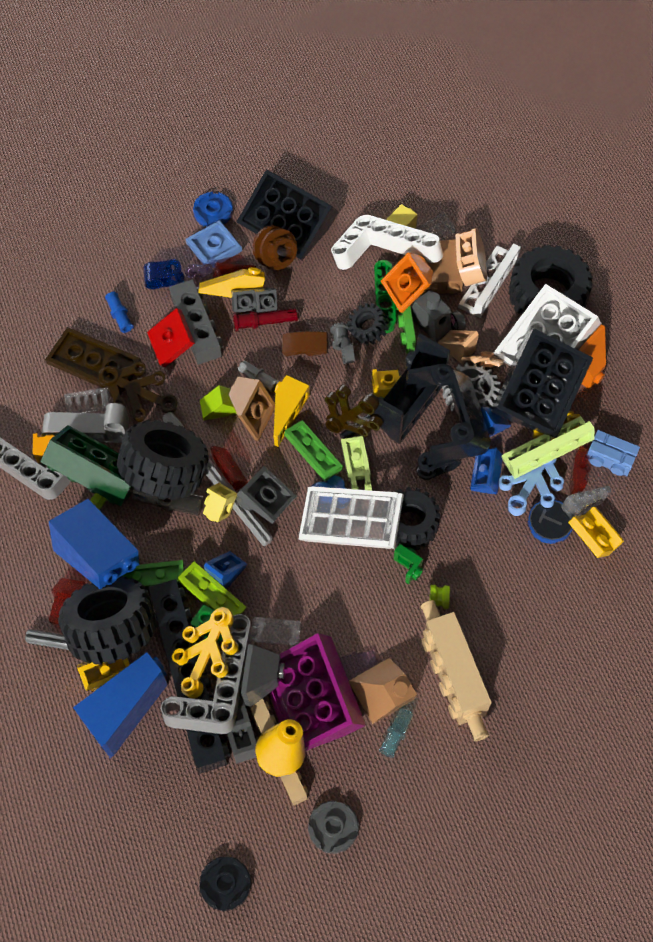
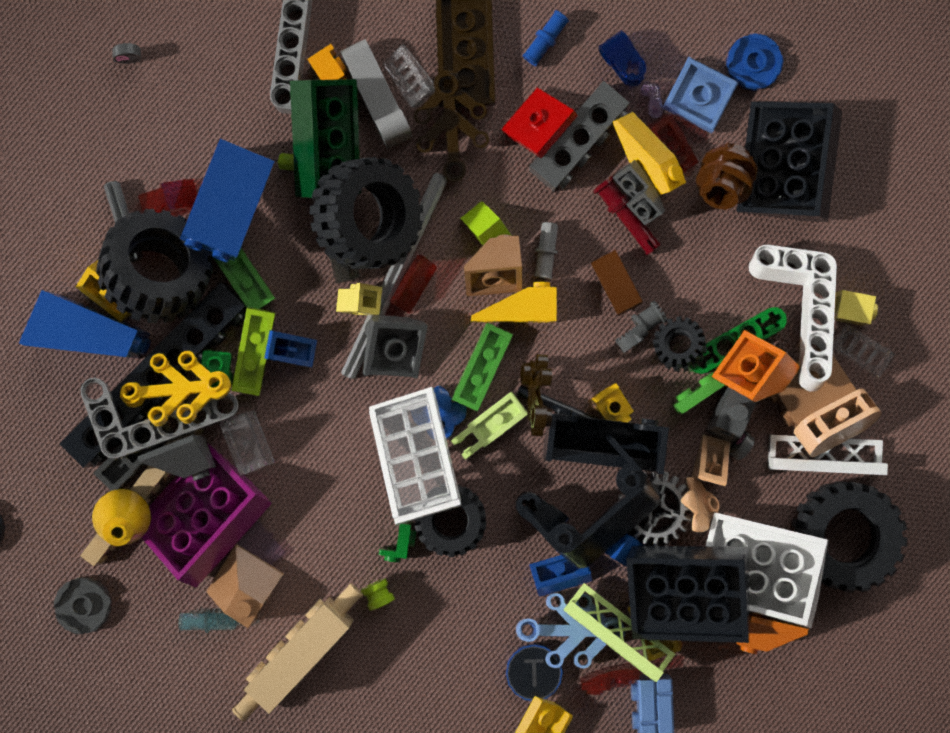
camera: 55 degrees right, 25 degrees up
clear slope [561,486,612,519] -> none

